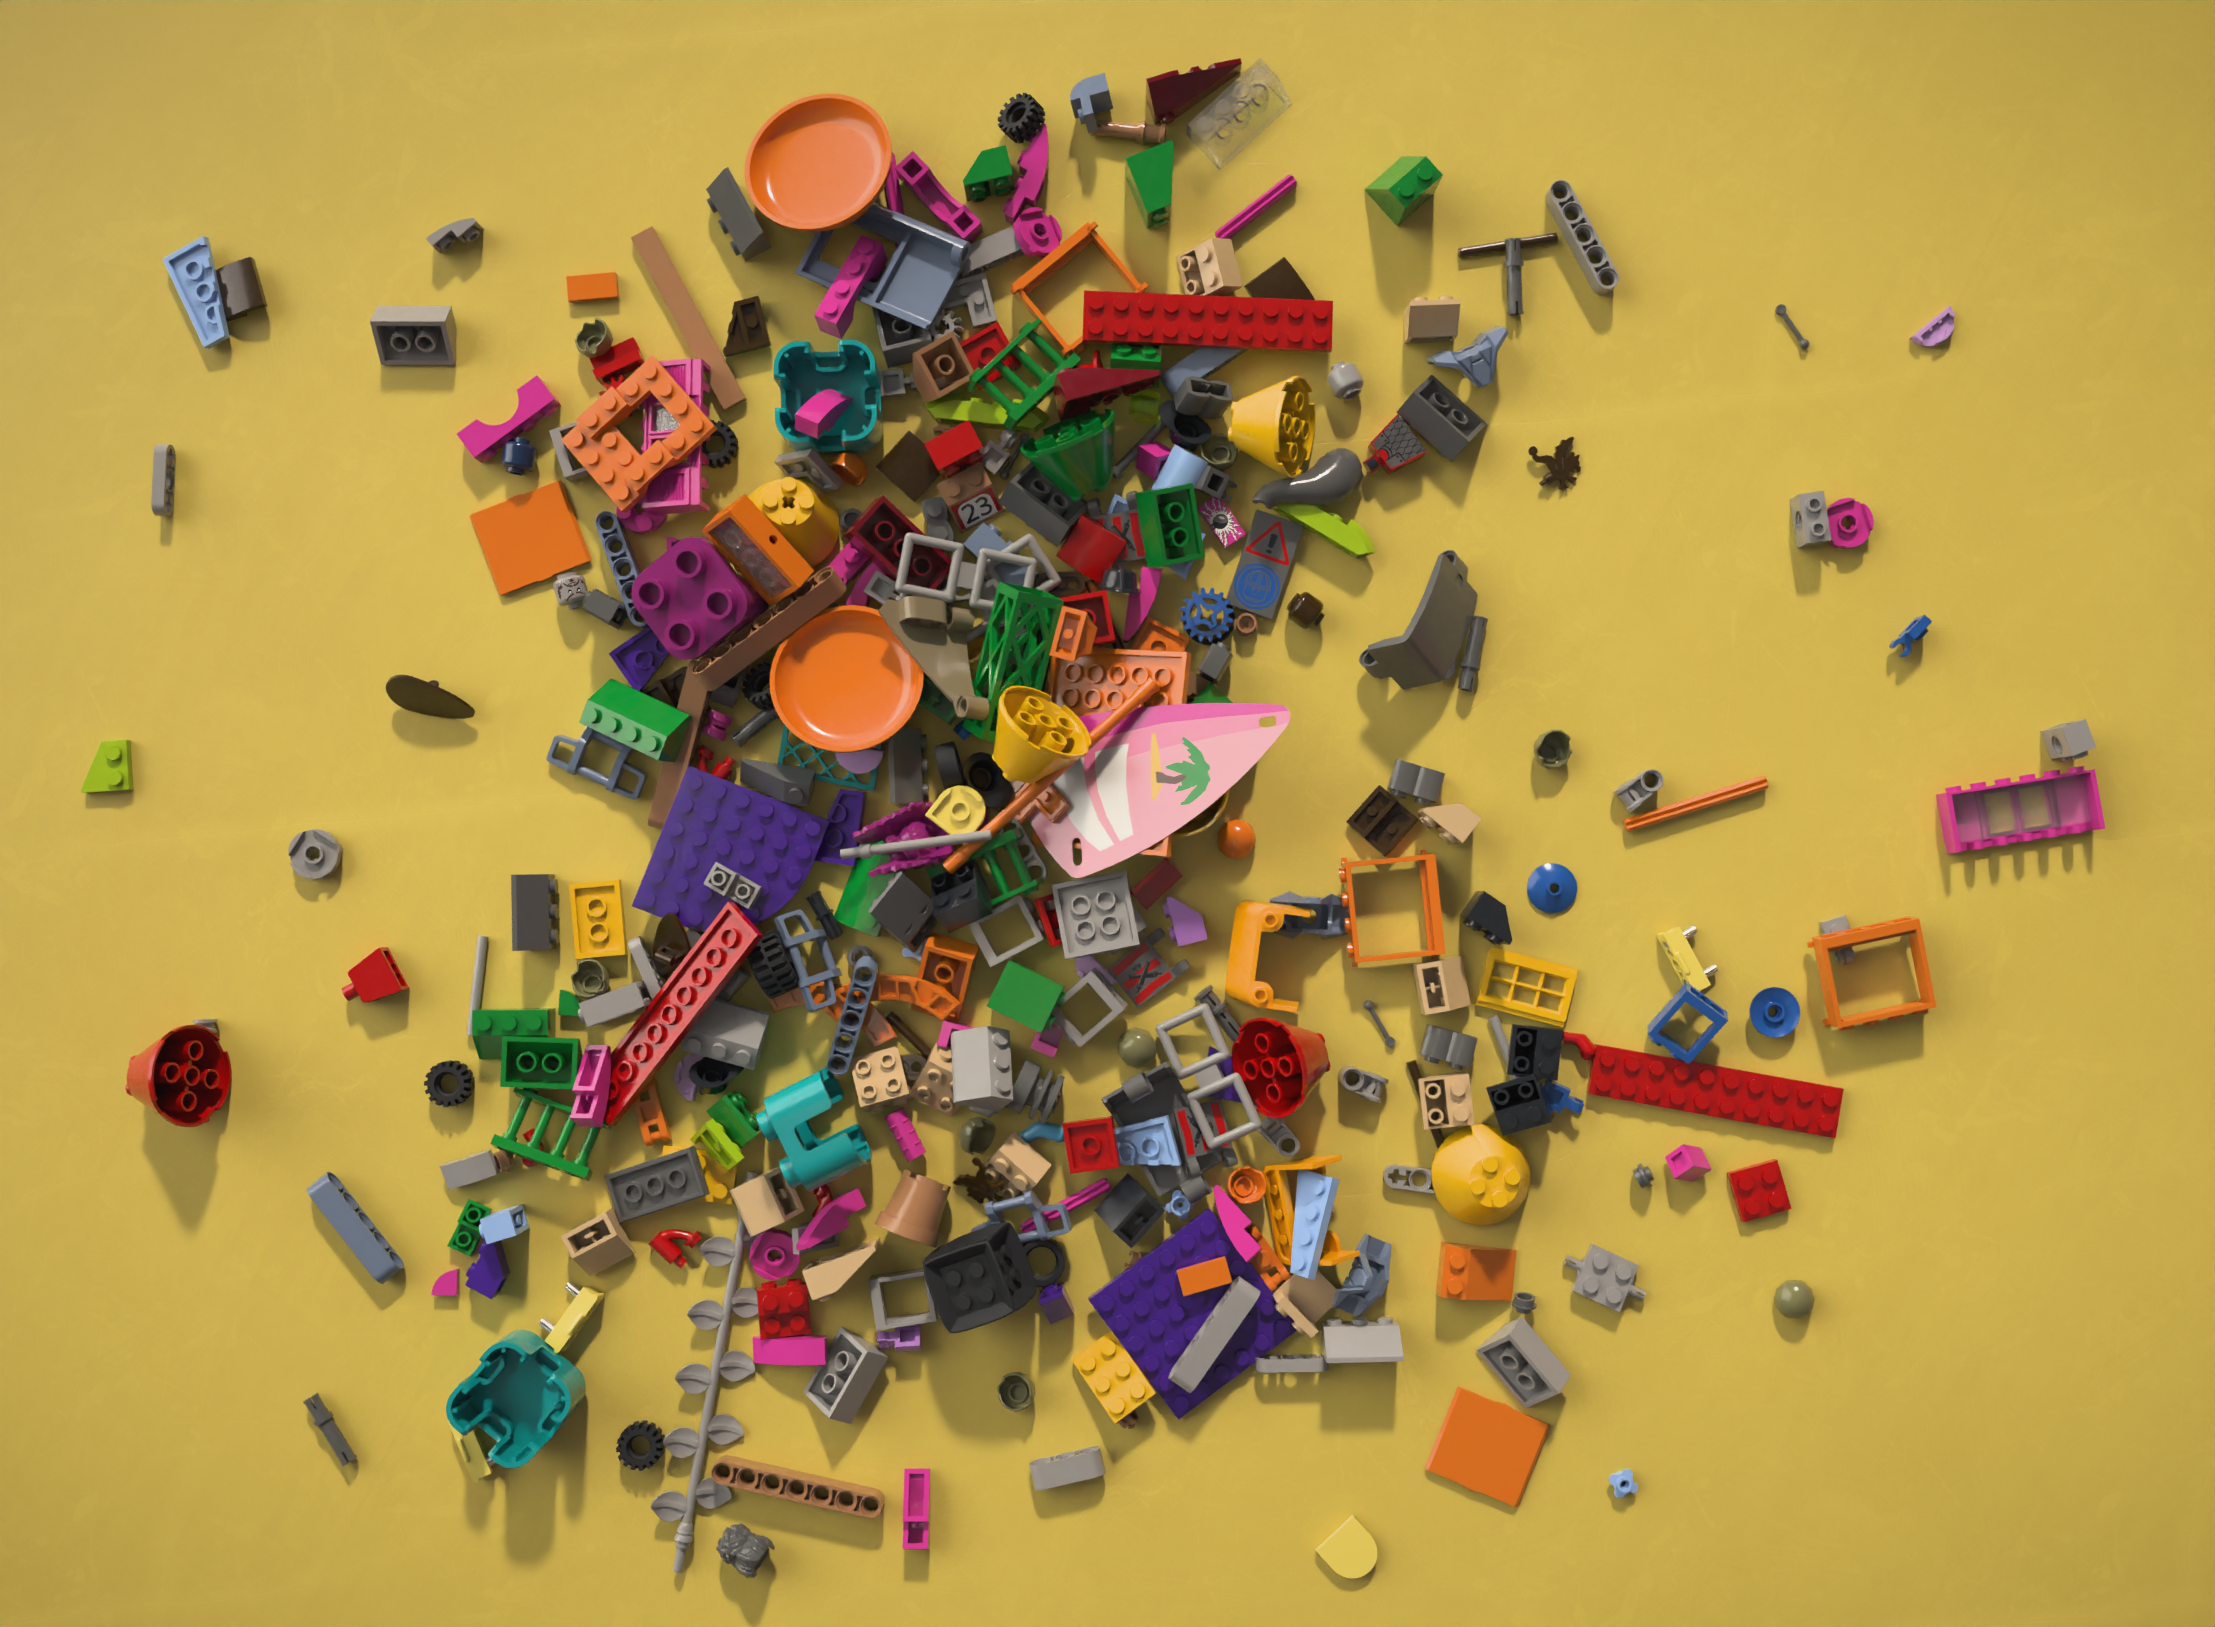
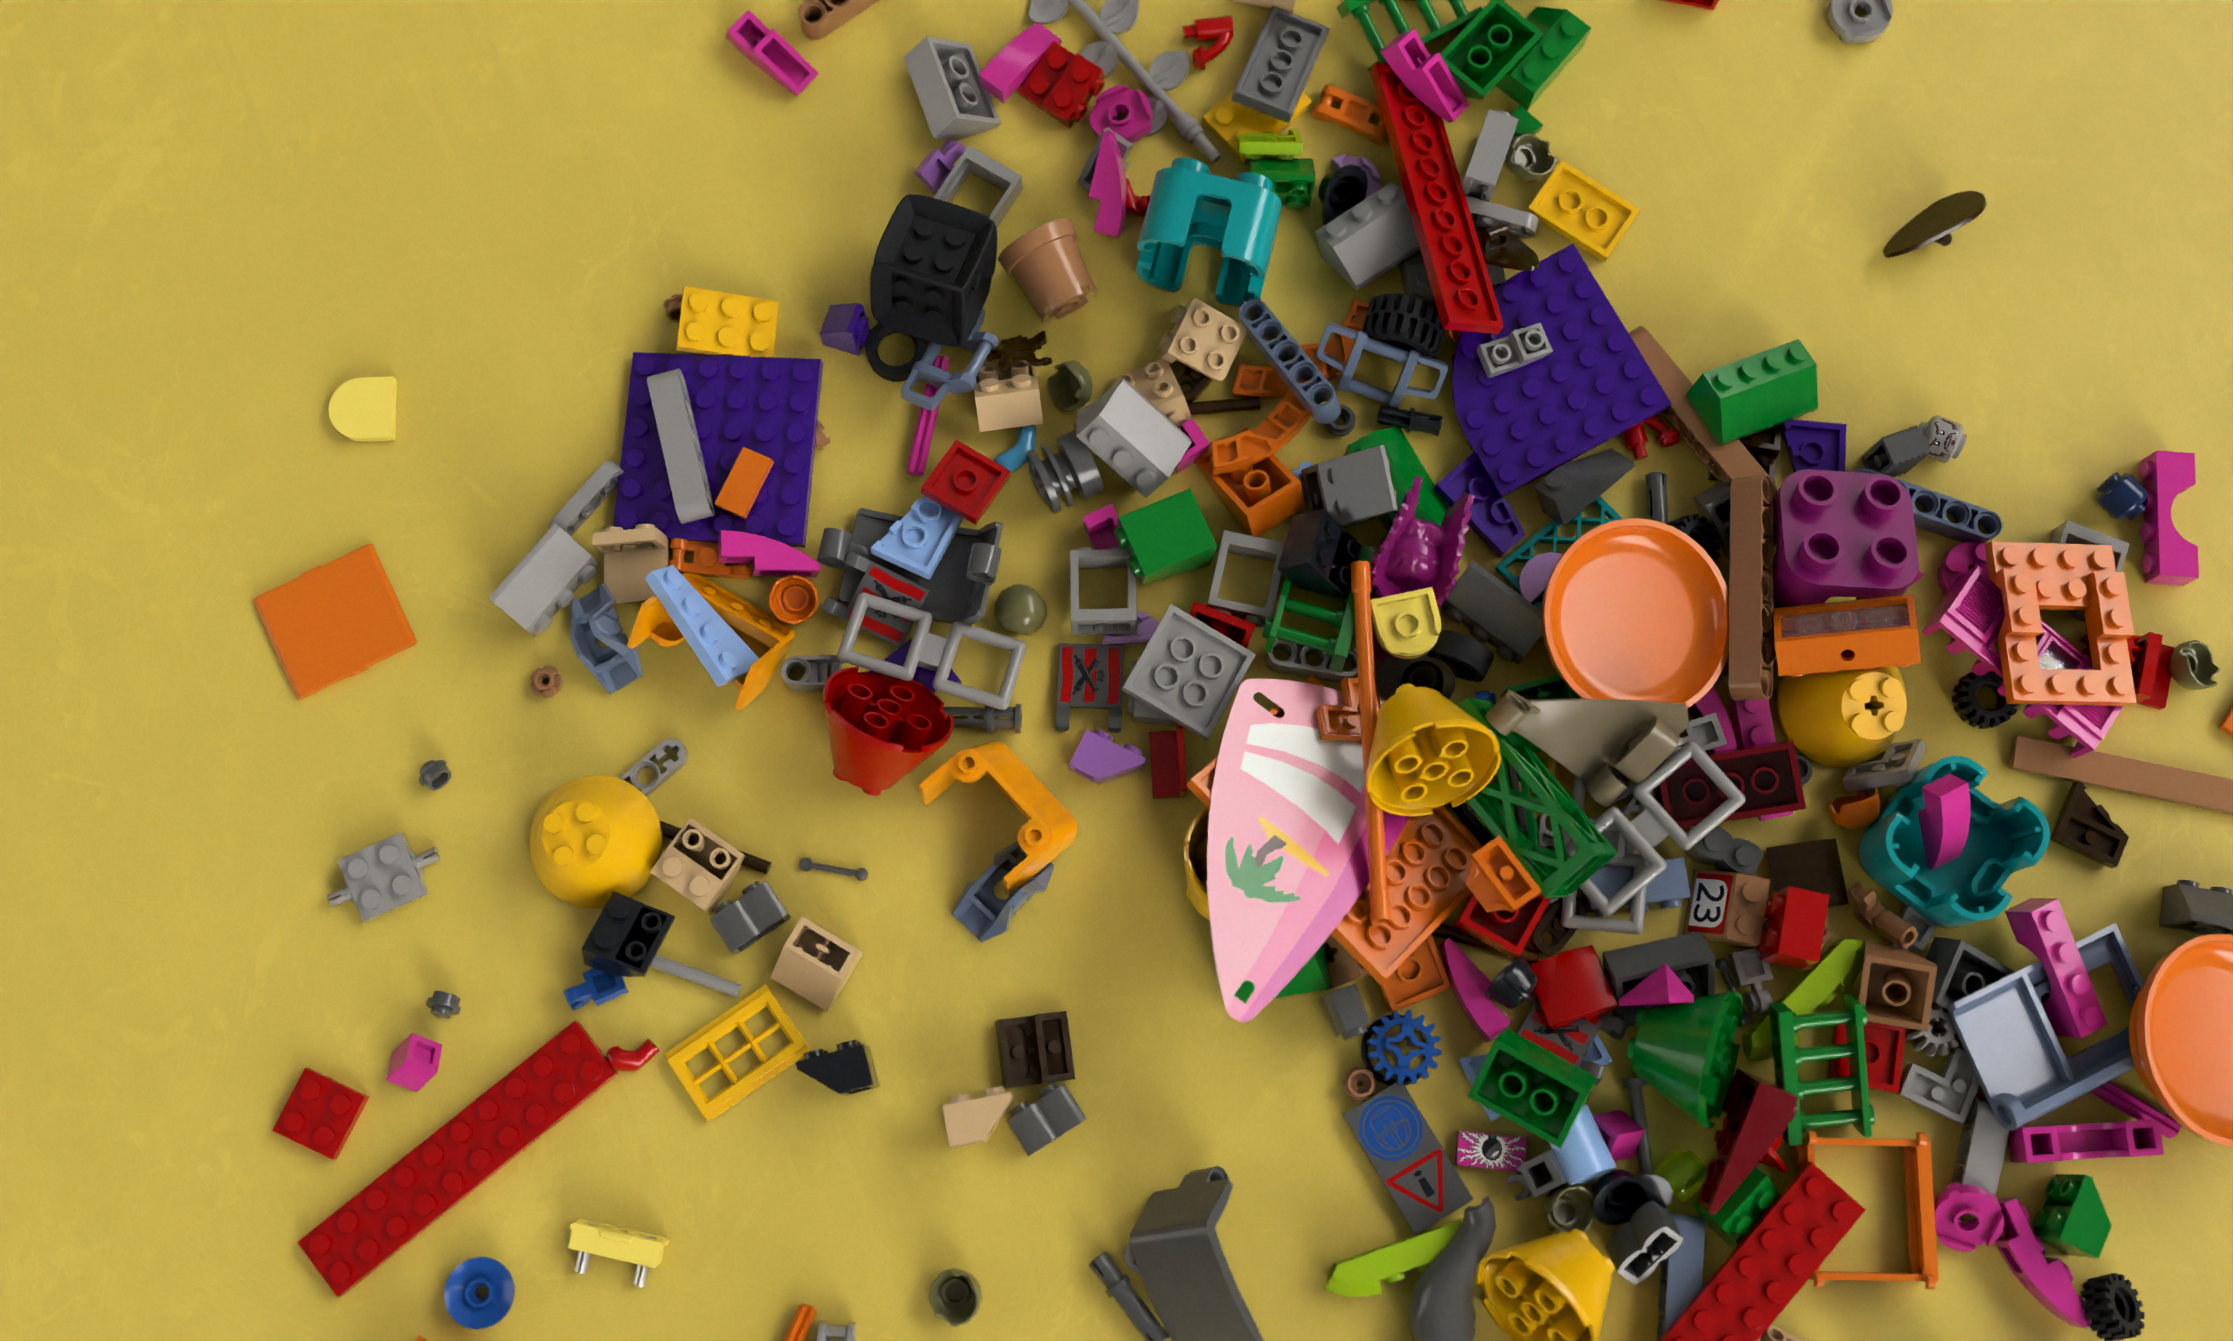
camera: 125 degrees right, 10 degrees down
light grey bar [466,936,488,1036] -> none
orange piece [470,480,592,596] -> none
dark grey slope [511,874,559,951] -> none
sand blue bar [546,727,648,800] -> none
dark pink wheel [701,709,733,741] -> none
tan slope [730,1166,805,1236] -> none
tan slope [802,1237,881,1302] -> none
light grey bar [840,830,992,859] -> none
dark pink axle [884,1107,926,1162] -> none
olive hair [997,1372,1036,1412] -> none
light grey beam [1029,1446,1106,1490] -> none
black slope [1094,1173,1166,1248] -> none
light blue plate [1166,1190,1195,1220] -> none
orange hair [1217,819,1256,859] -> none
dark brown head [1286,592,1325,629] -> none
light grey piece [1338,1066,1389,1103] -> none
orange window [1339,850,1446,967] -> none
orange slope [1436,1242,1517,1301] -> none
light grey slope [1476,1317,1571,1408] -> none
black slope [1506,1024,1563,1081] -> none
blue dish [1527,863,1577,913] -> none
light blue plate [1609,1469,1638,1498] -> none
blue window [1648,982,1728,1064] -> none
olive hair [1774,1280,1815,1319] -> none
none -> medium nougat plate [530,666,563,698]
none -> dark pink slope [1619,963,1694,1006]
none -> medium nougat bar [1848,881,1918,949]

